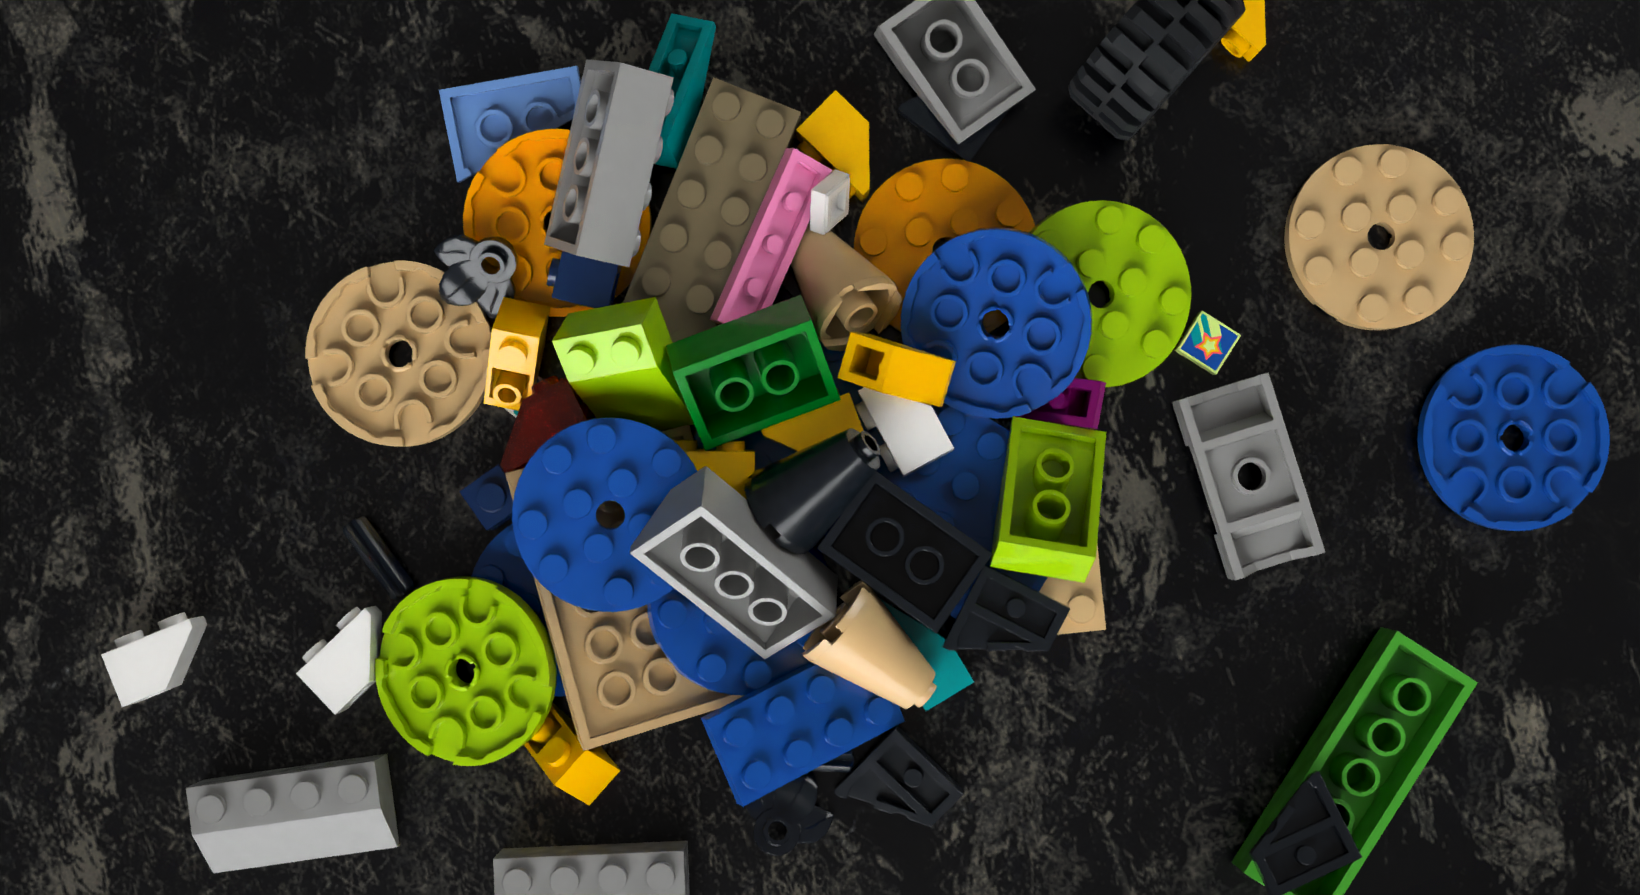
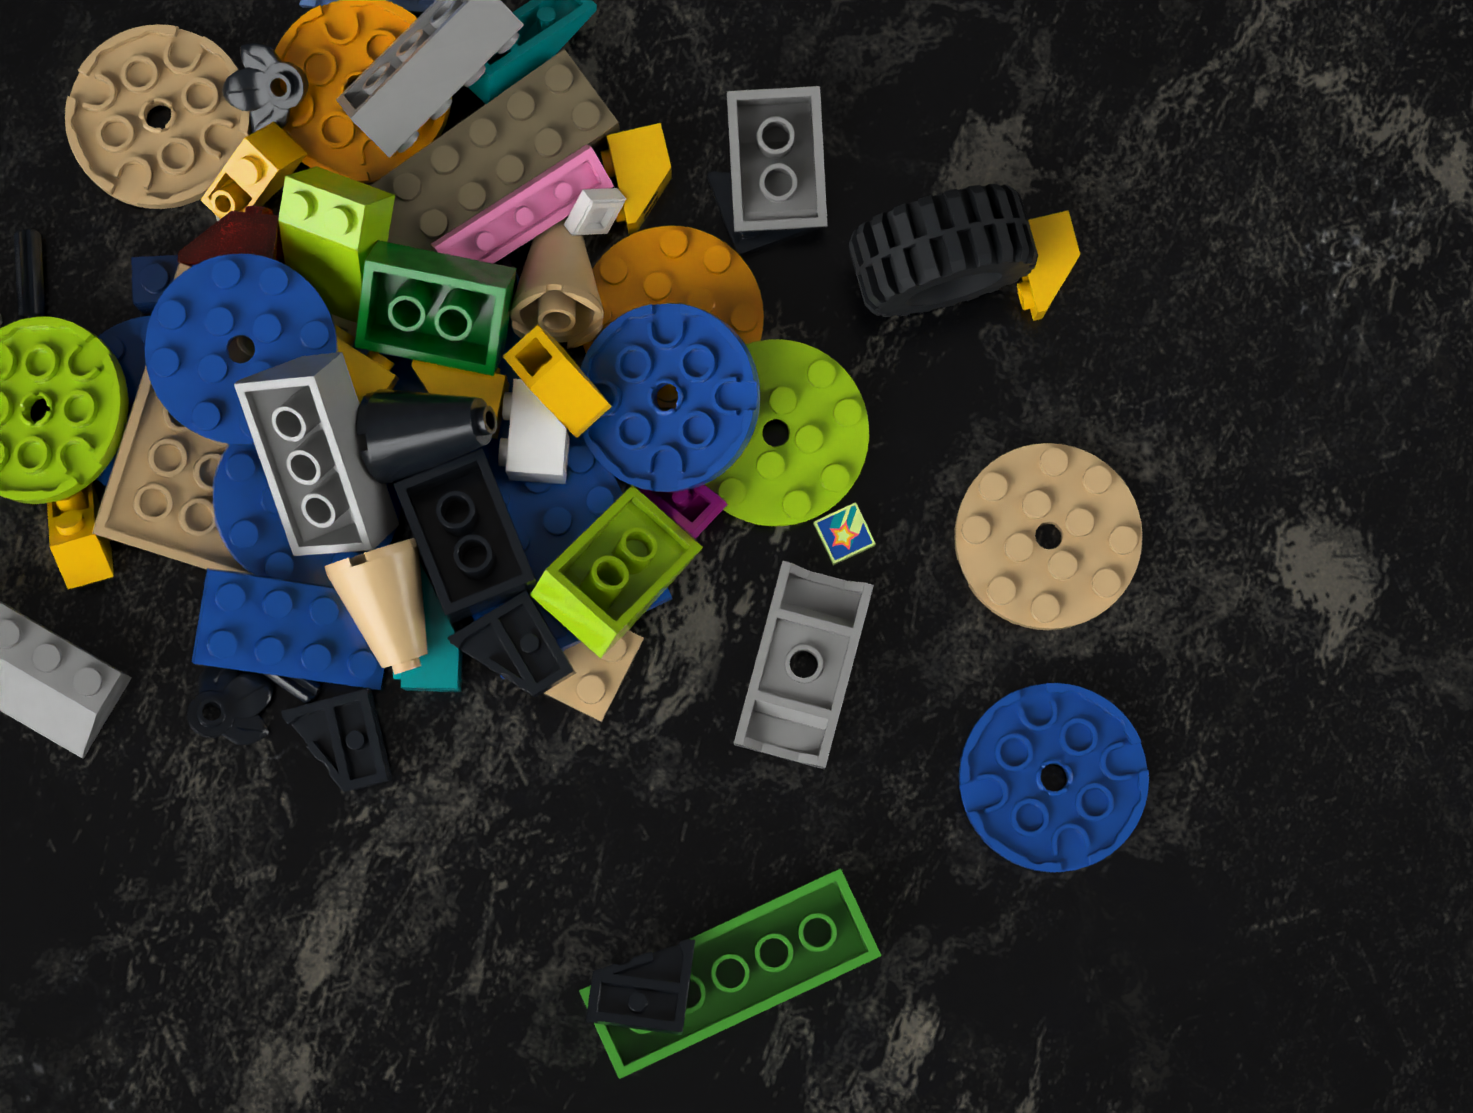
camera: 30 degrees right, 5 degrees down
dark blue brick [547,251,622,308] -> none

